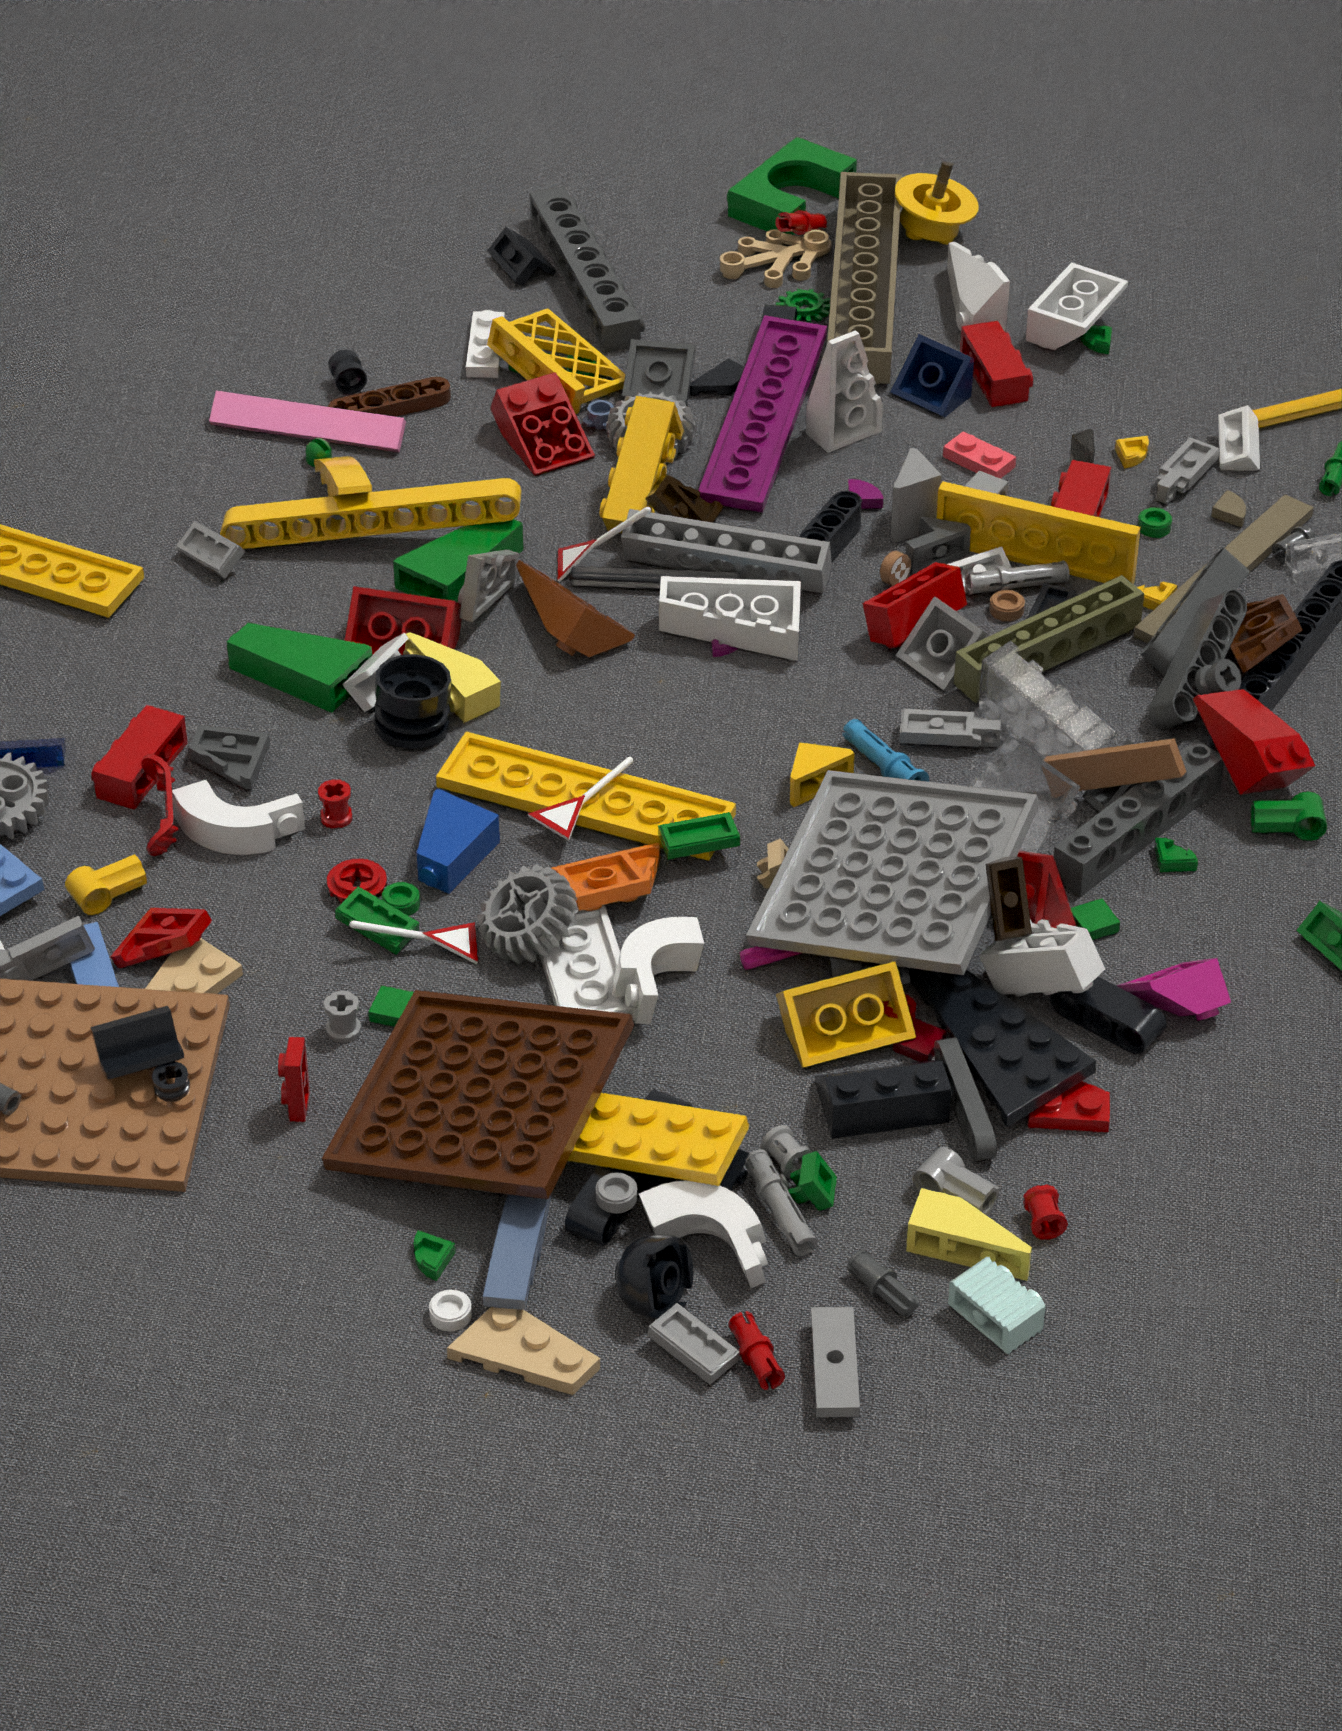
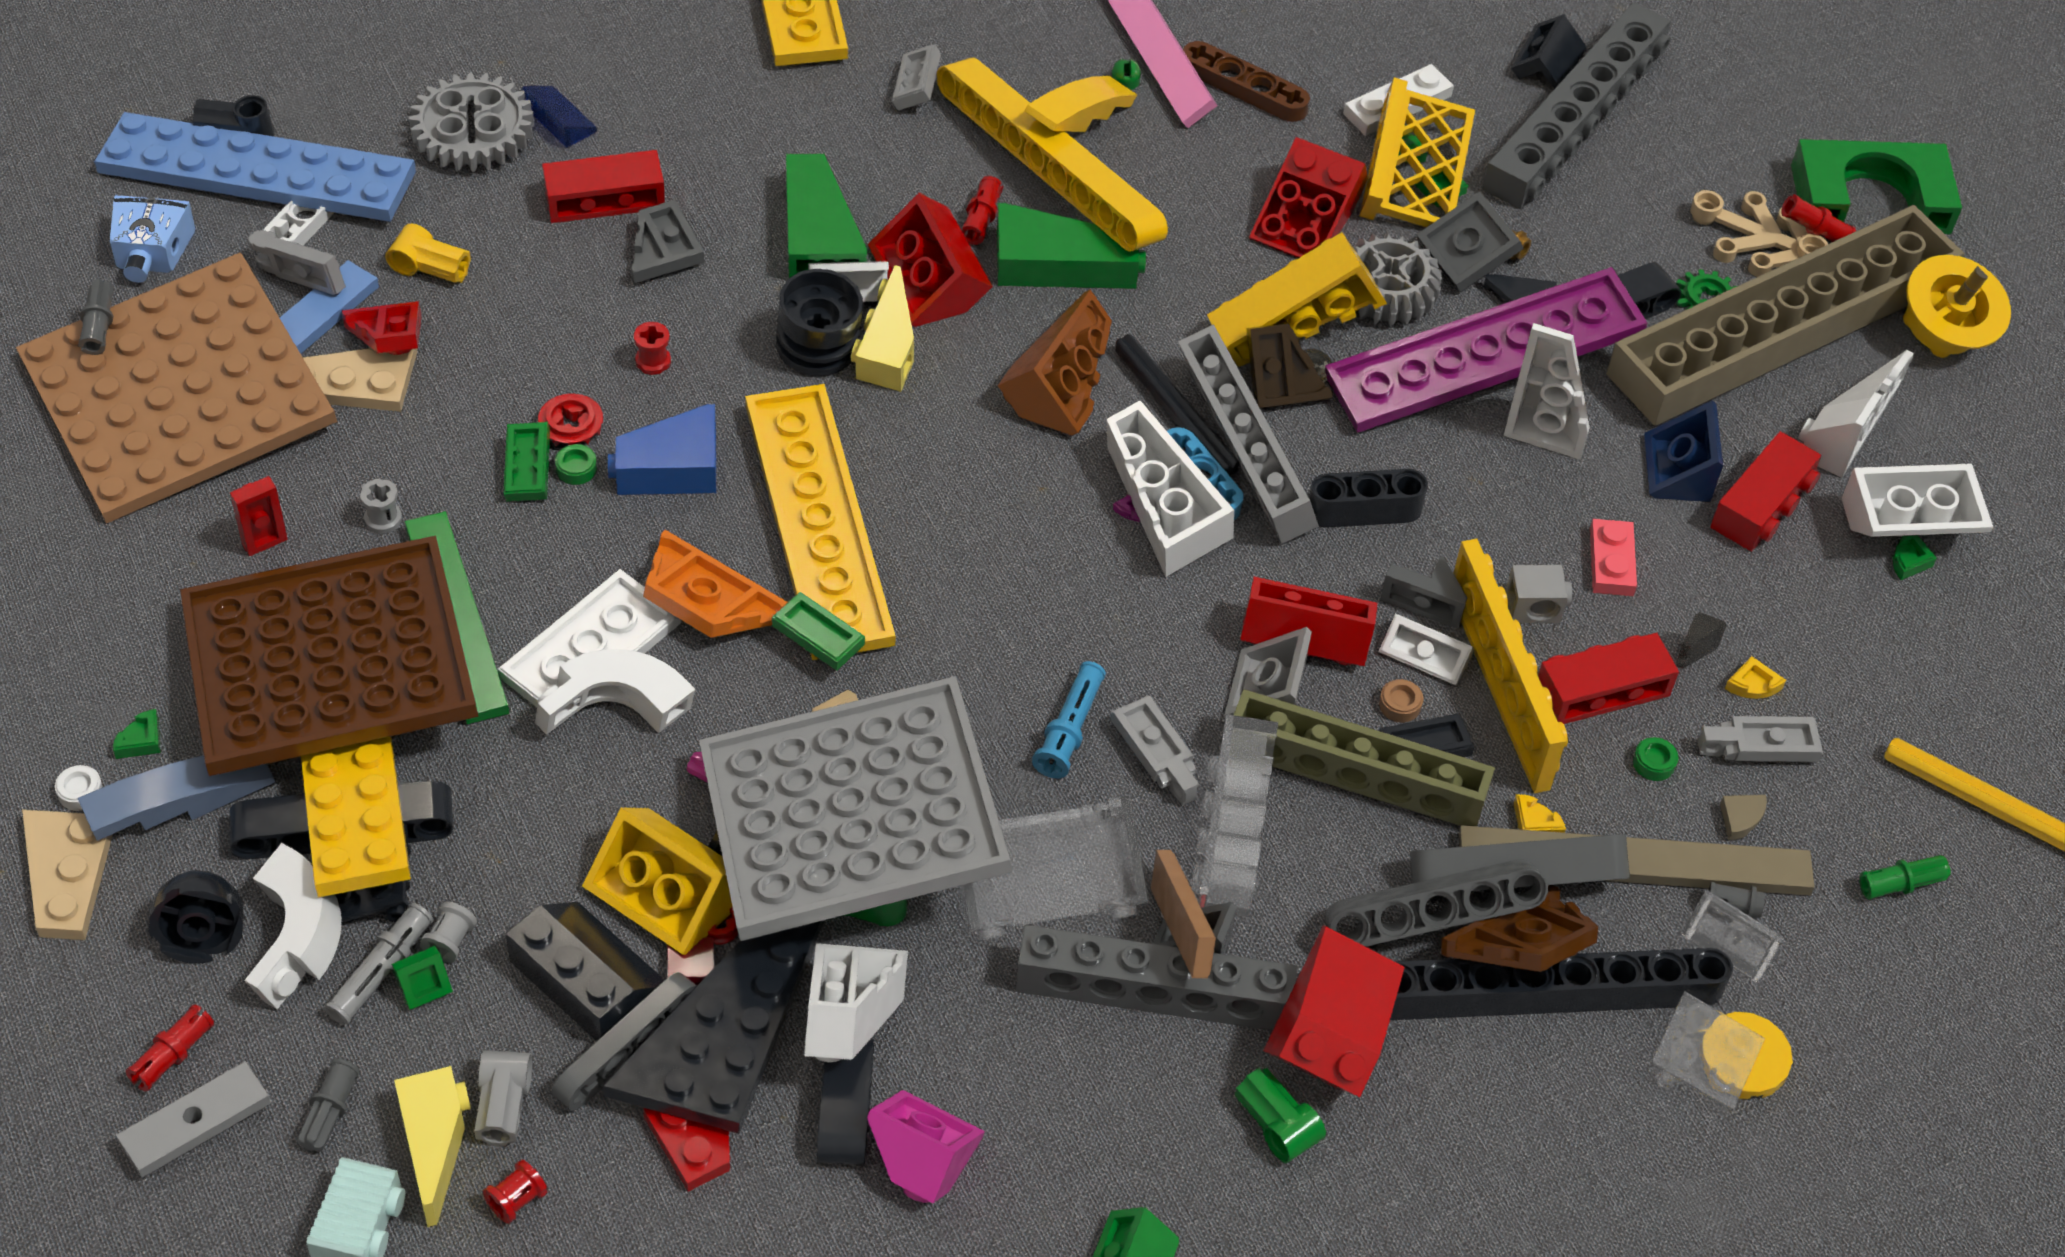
camera: 50 degrees right, 10 degrees up
black panel [90,1006,185,1079] -> none
red piece [141,754,178,857] -> none
black bush [152,1061,190,1102] -> none
white arch [172,780,305,855] -> none
black wheel [328,349,367,394] -> none
white piece [349,921,478,965] -> none
light grey wing [458,549,519,622] -> none
light grey gear [477,864,579,965] -> none
white piece [528,757,633,841] -> none
white piece [558,507,651,583] -> none
sand blue plate [583,400,614,430] -> none
light grey tile [596,1173,637,1213] -> none
light grey plate [647,1303,740,1384] -> none
yellow slope [790,742,855,807] -> none
magenta tile [848,479,883,509] -> none
medium nougat tile [880,551,911,586] -> none
light grey slope [891,448,942,542] -> none
light grey pin [965,561,1069,595] -> none
dark brown slope [985,856,1032,941] -> none
red wing [1017,850,1077,928] -> none
green tile [1071,898,1120,940] -> none
green tile [1154,838,1198,872] -> none
dark grey wheel [1195,659,1241,695] -> none
white slope [1218,405,1260,471] -> none
none -> red pin [961,176,1003,245]

